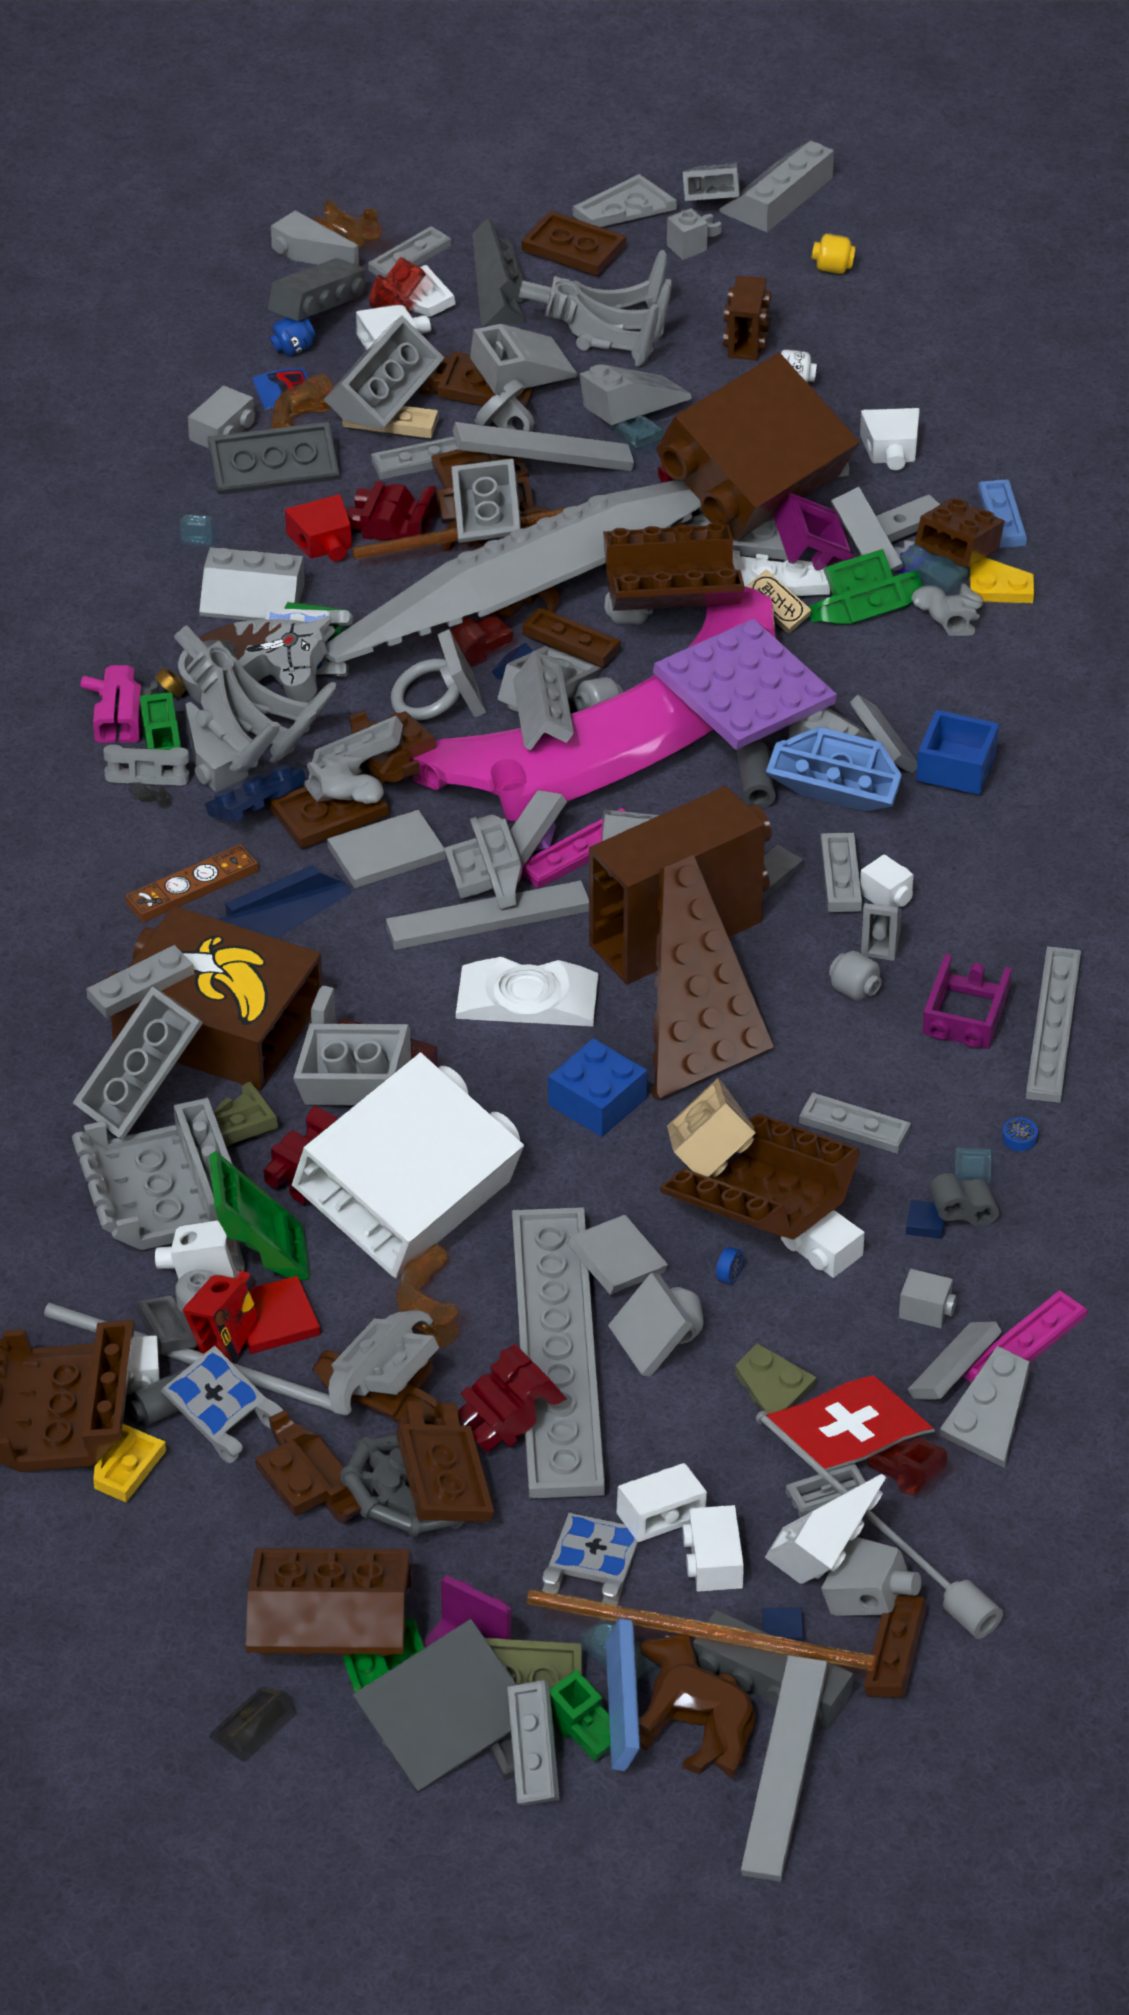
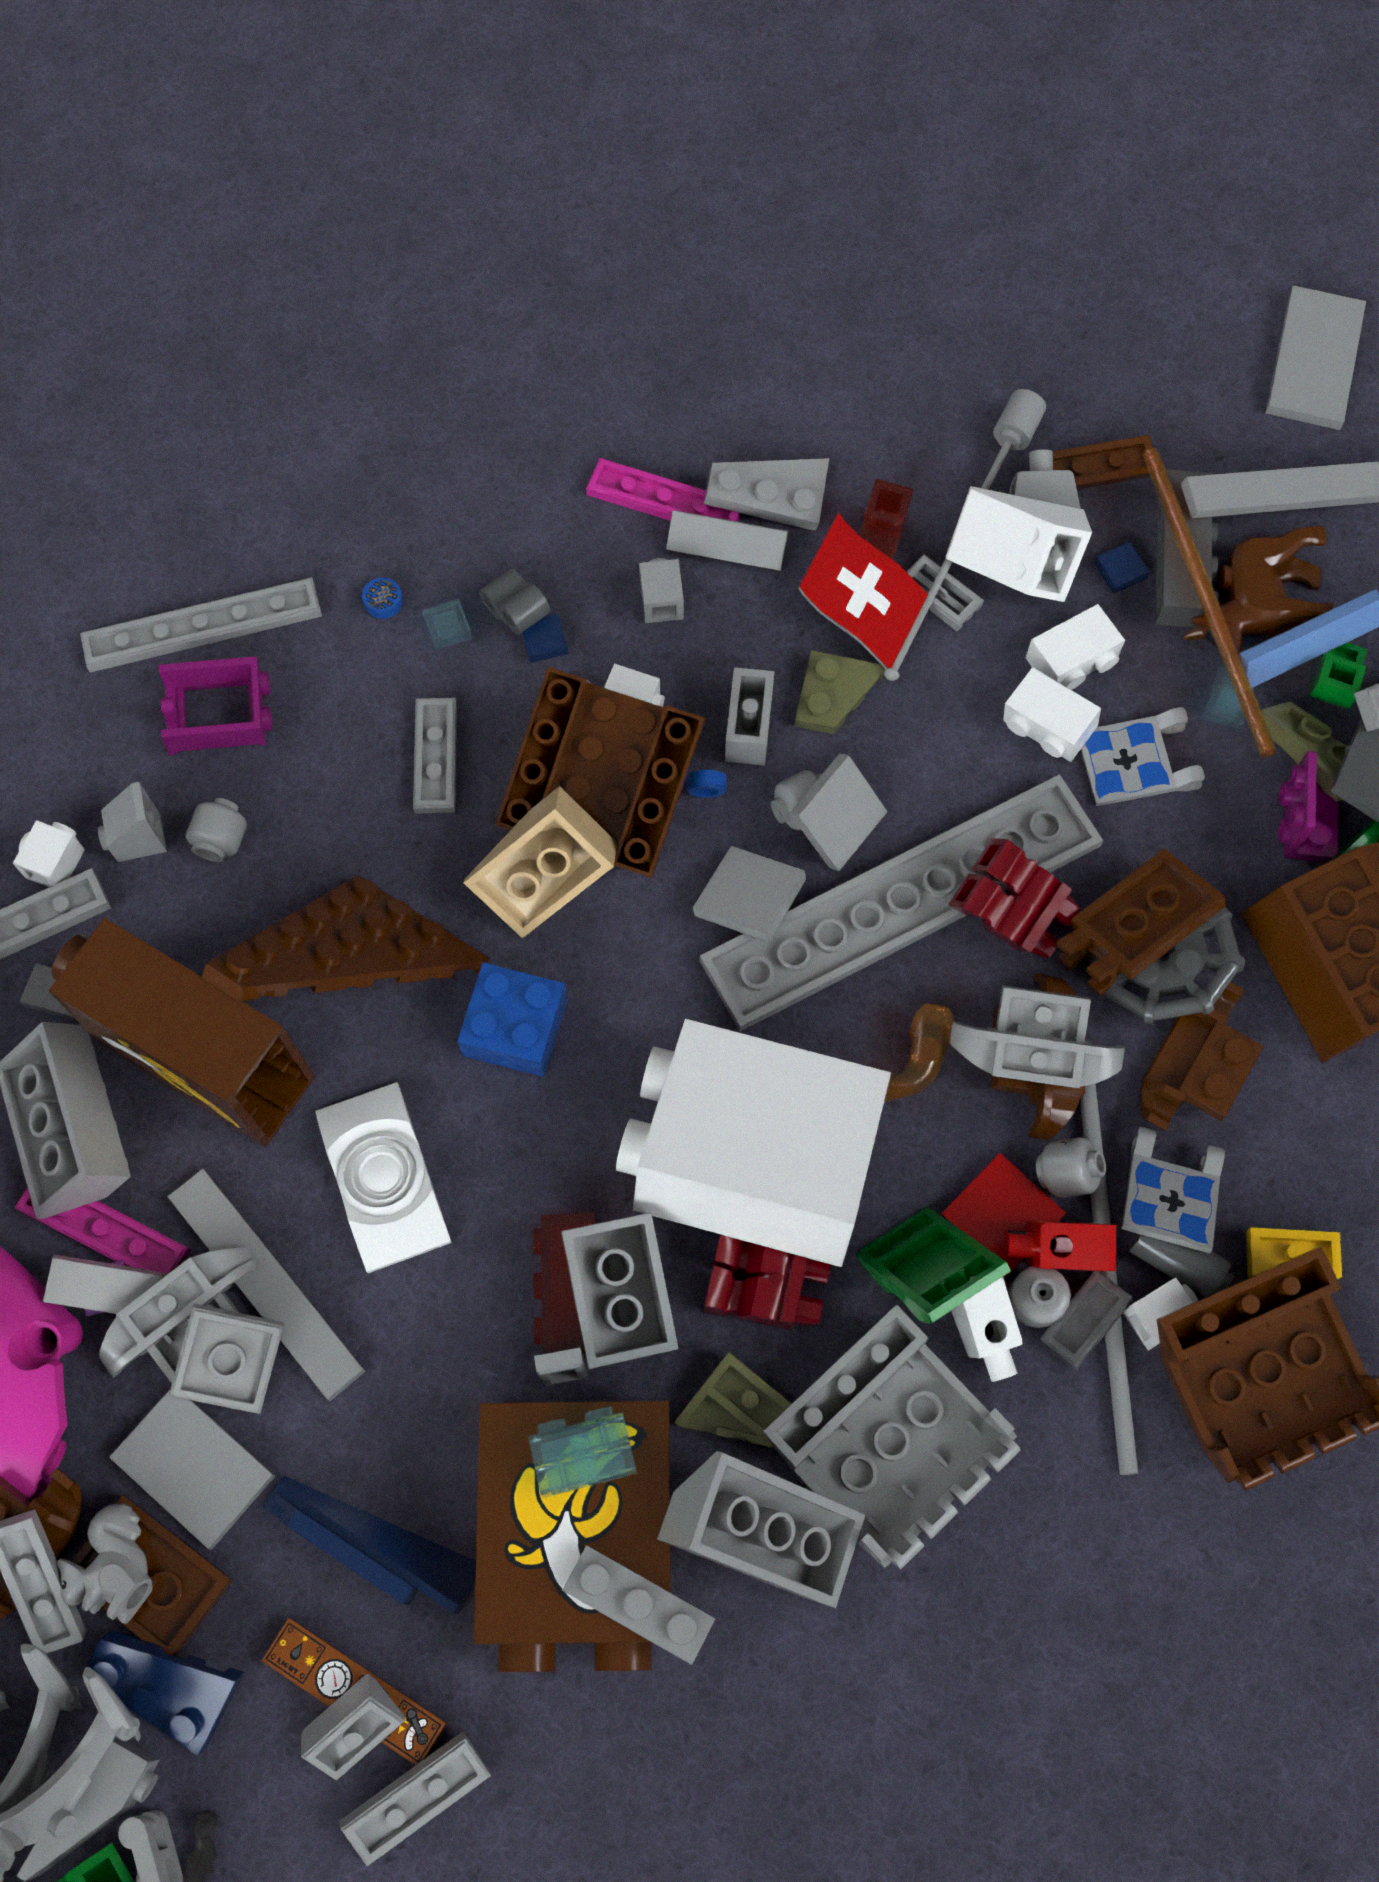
camera: 115 degrees left, 25 degrees up
none -> light grey tile [169,1303,284,1414]
none -> light grey slope [301,1674,405,1781]
none -> light grey tile [339,1731,491,1866]
none -> clear light blue brick [528,1407,637,1498]
none -> light grey brick [725,667,775,766]
none -> light grey head [1036,1137,1106,1198]
none -> light grey tile [1265,285,1366,430]

